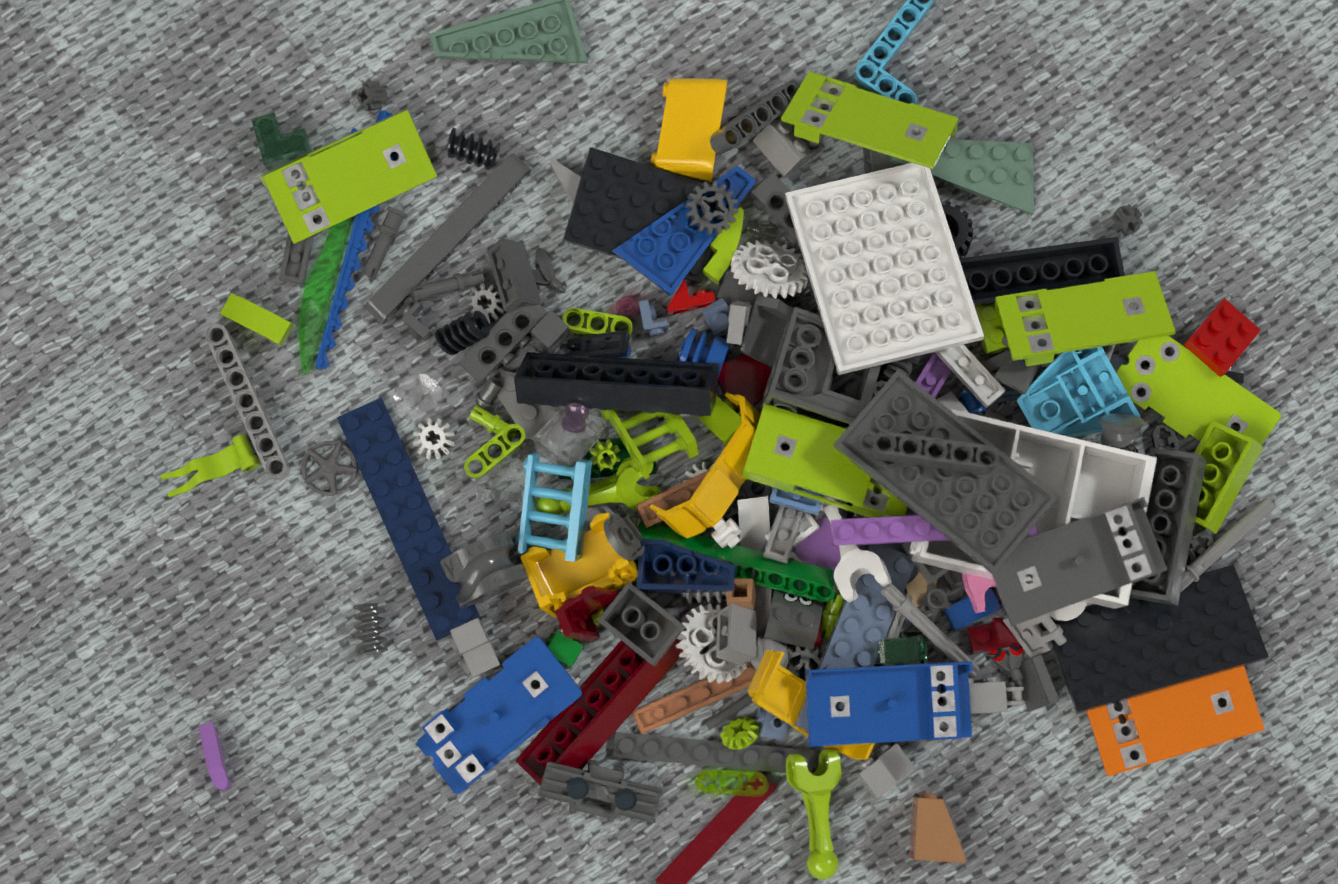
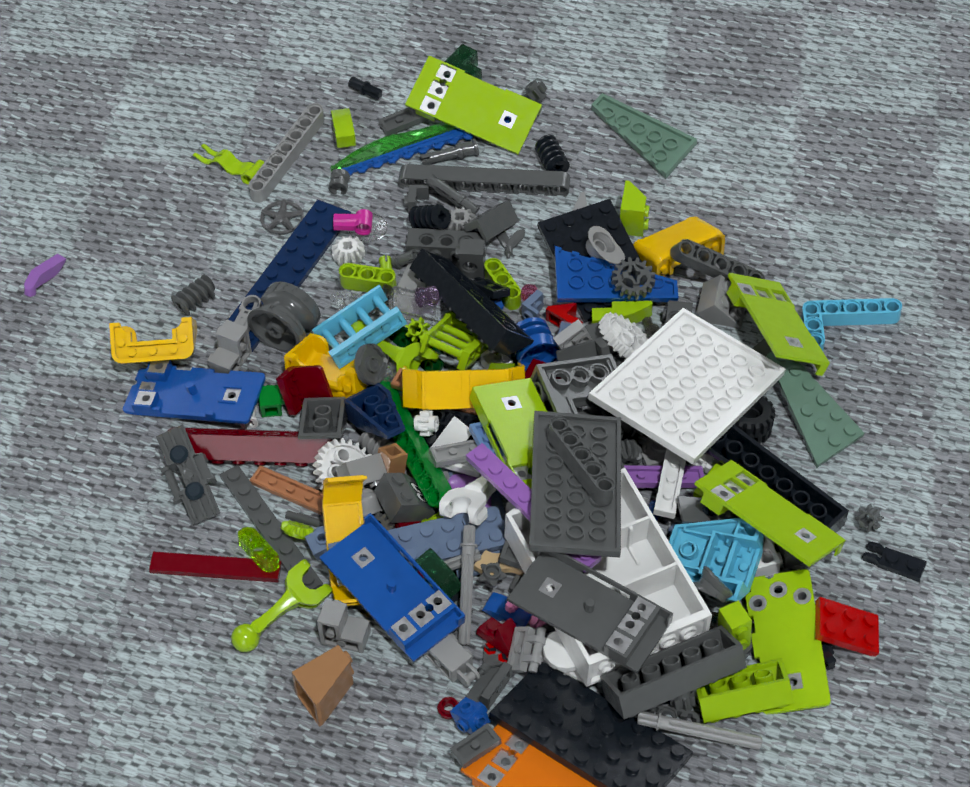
camera: 55 degrees right, 30 degrees down
none -> yellow windscreen [109,317,197,364]
none -> light grey piece [234,295,262,332]
none -> dark grey wheel [328,168,350,195]
none -> dark pink piece [333,209,373,235]
none -> black axle [348,76,382,100]
none -> dark red plate [437,697,459,719]
none -> blue brick [450,697,491,734]
none -> dark grey panel [450,723,502,769]
none -> light grey piece [586,226,625,264]
none -> lime slope [620,180,650,237]
none -> lime brick [718,600,752,650]
none -> black hinge [862,541,927,582]

